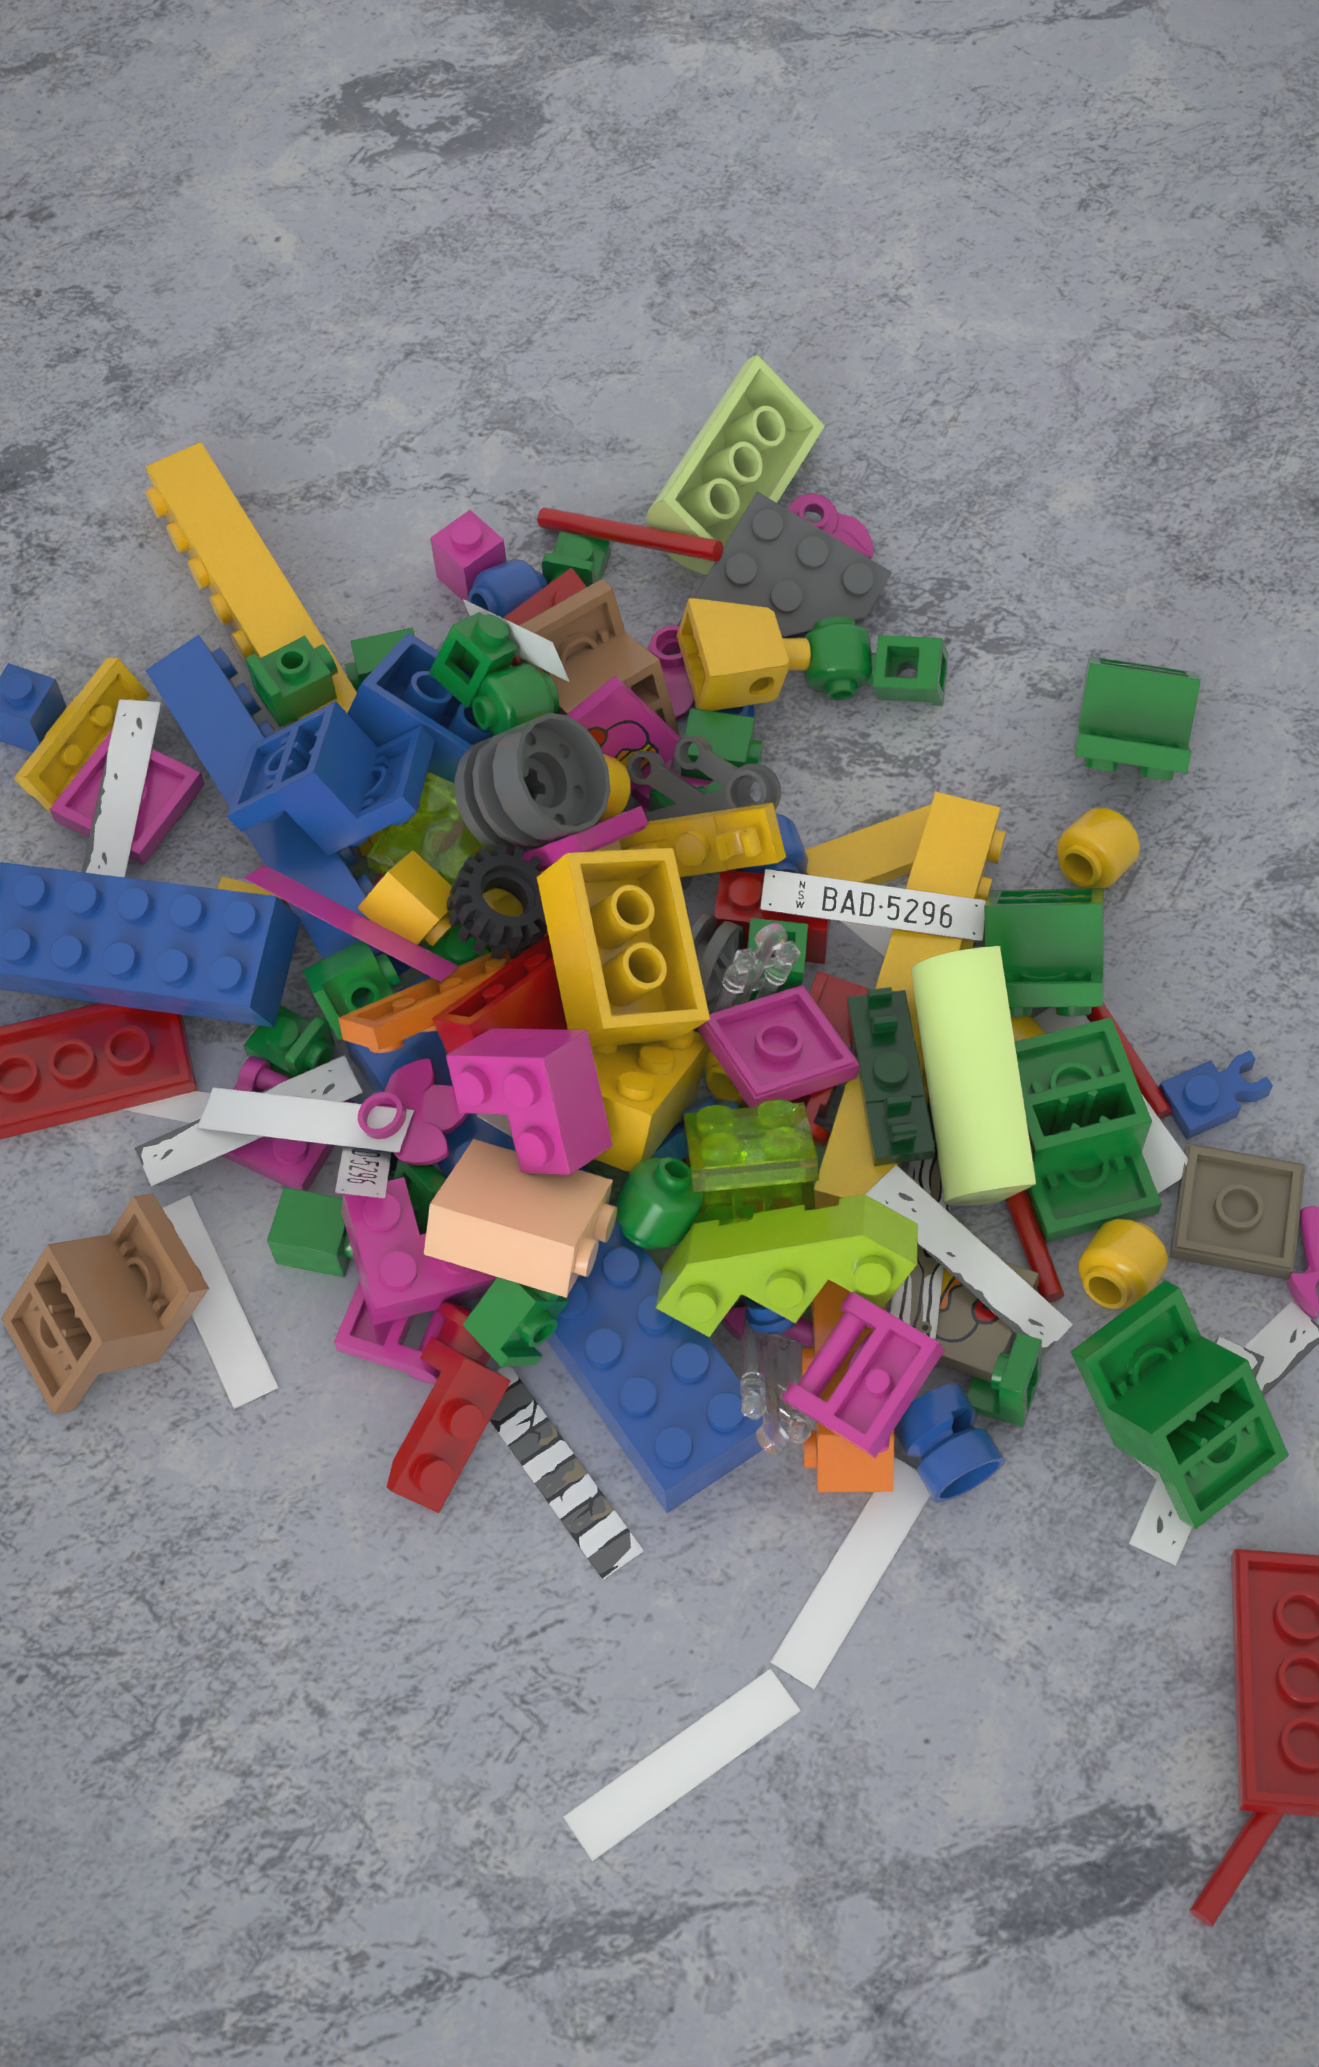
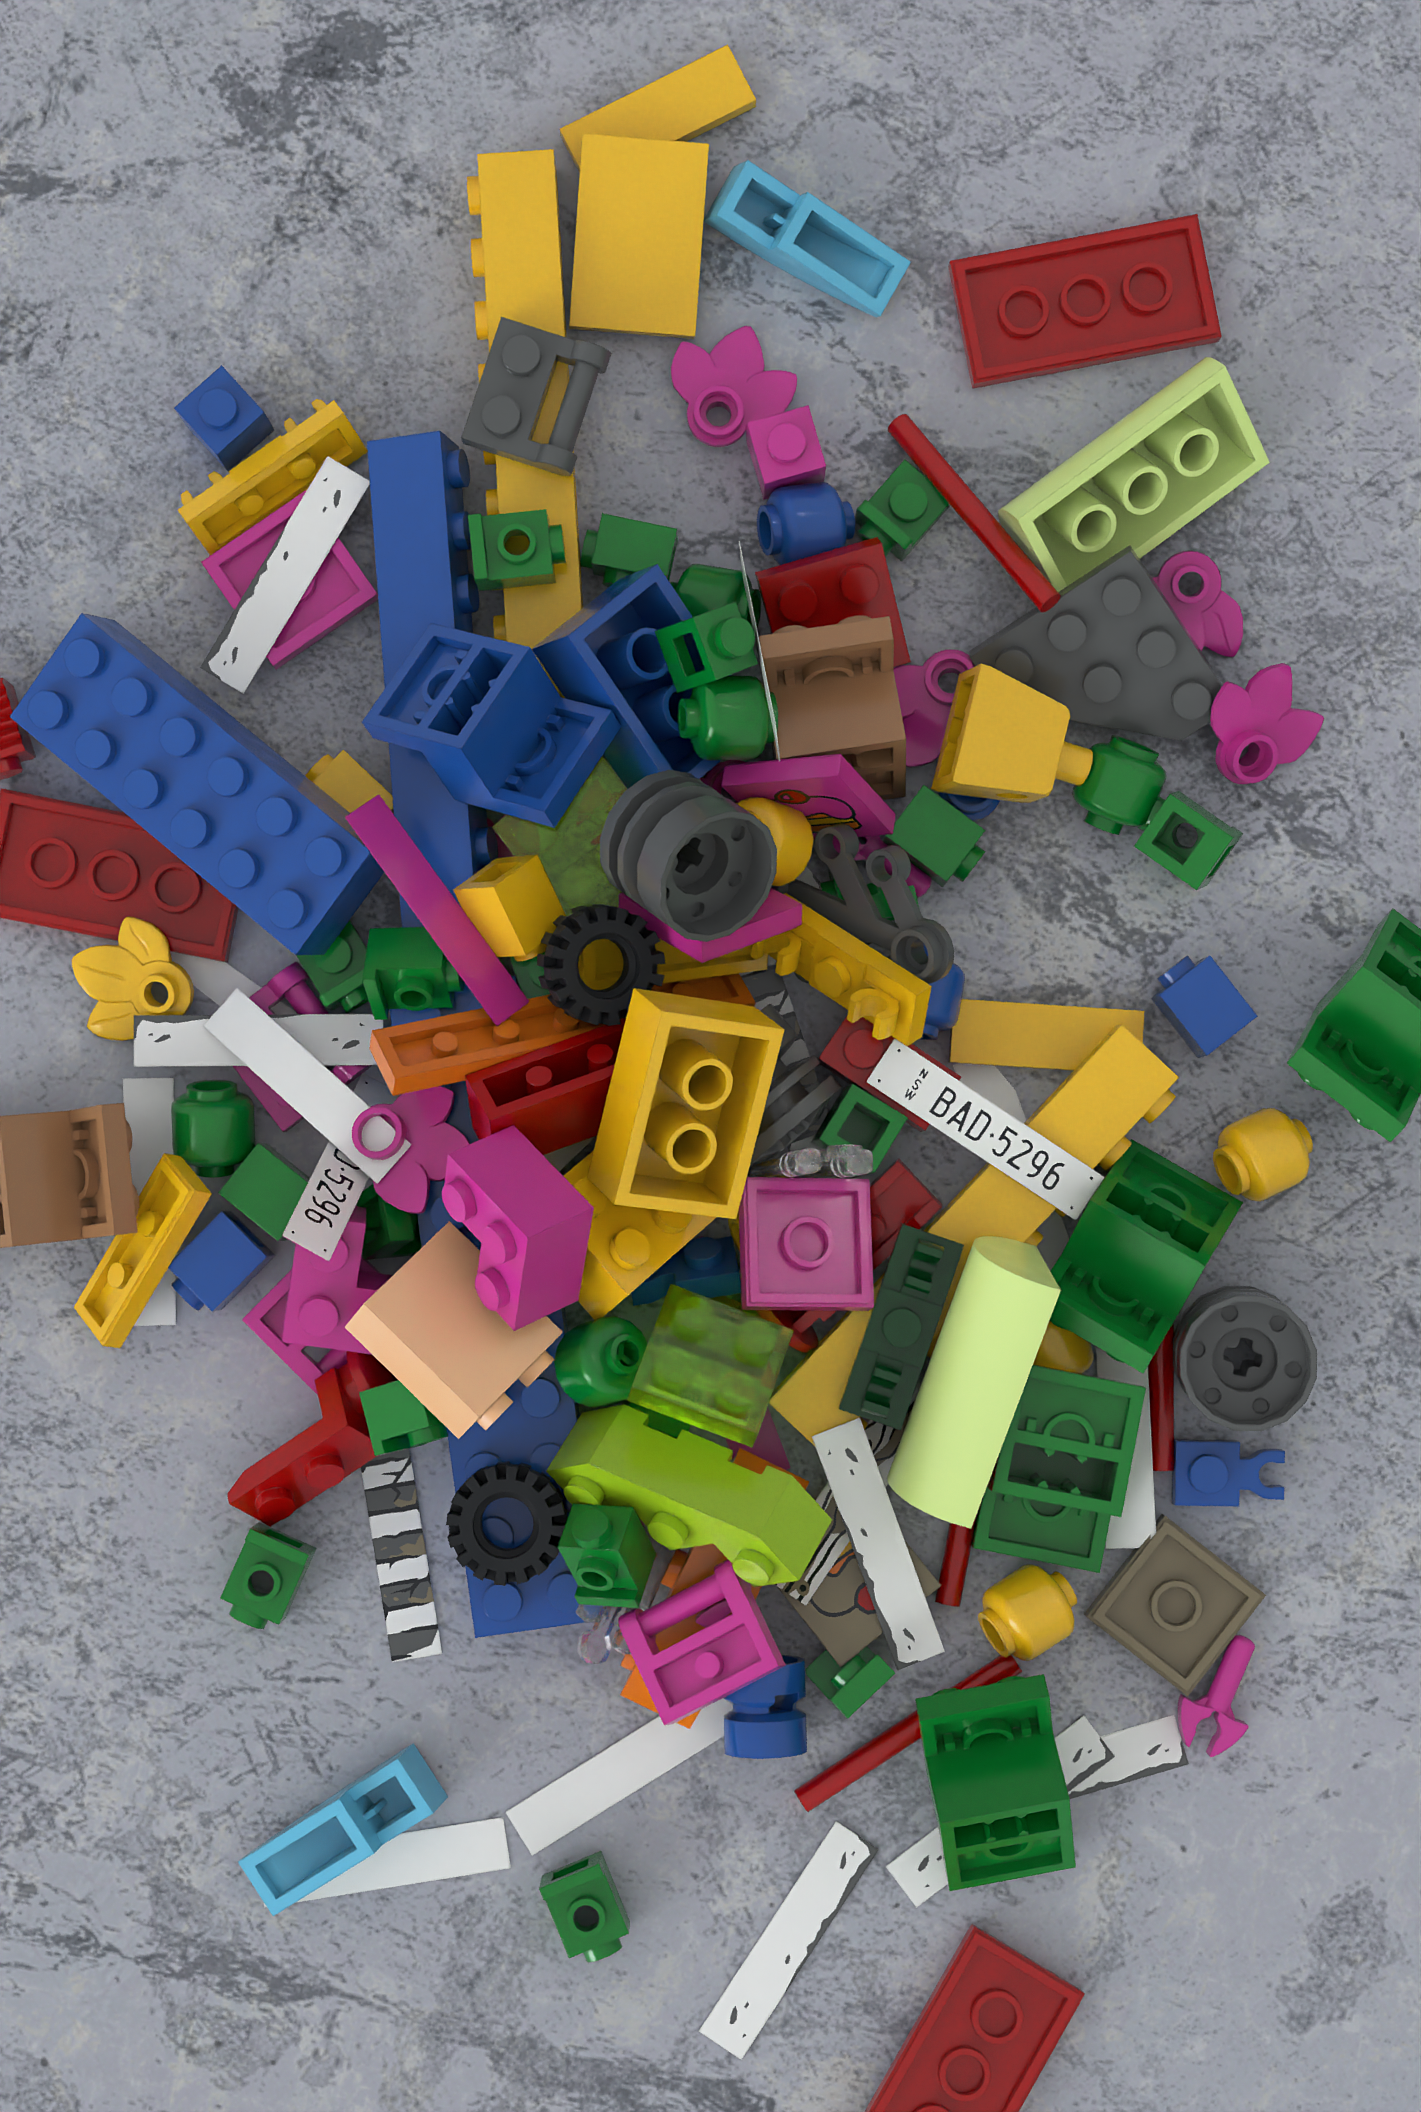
camera: 25 degrees right, 25 degrees up
none -> yellow plate [71,916,194,1041]
none -> yellow tile [74,1153,212,1348]
none -> blue brick [168,1211,276,1312]
none -> green head [171,1080,255,1178]
none -> green brick [220,1522,317,1629]
none -> medium azure slope [238,1743,448,1916]
none -> black tyre [446,1461,568,1586]
none -> dark grey plate [461,317,611,476]
none -> green brick [539,1851,630,1963]
none -> green brick [558,1504,657,1608]
none -> yellow tile [559,44,756,172]
none -> yellow tile [569,133,709,339]
none -> dark pink plate [671,326,797,447]
none -> white sticker [699,1821,879,2060]
none -> medium azure slope [703,160,911,318]
none -> red bar [794,1655,1023,1812]
none -> red tile [948,214,1222,389]
none -> blue brick [1151,955,1258,1058]
none -> dark grey wheel [1173,1286,1317,1431]
none -> dark pink plate [1210,663,1324,784]

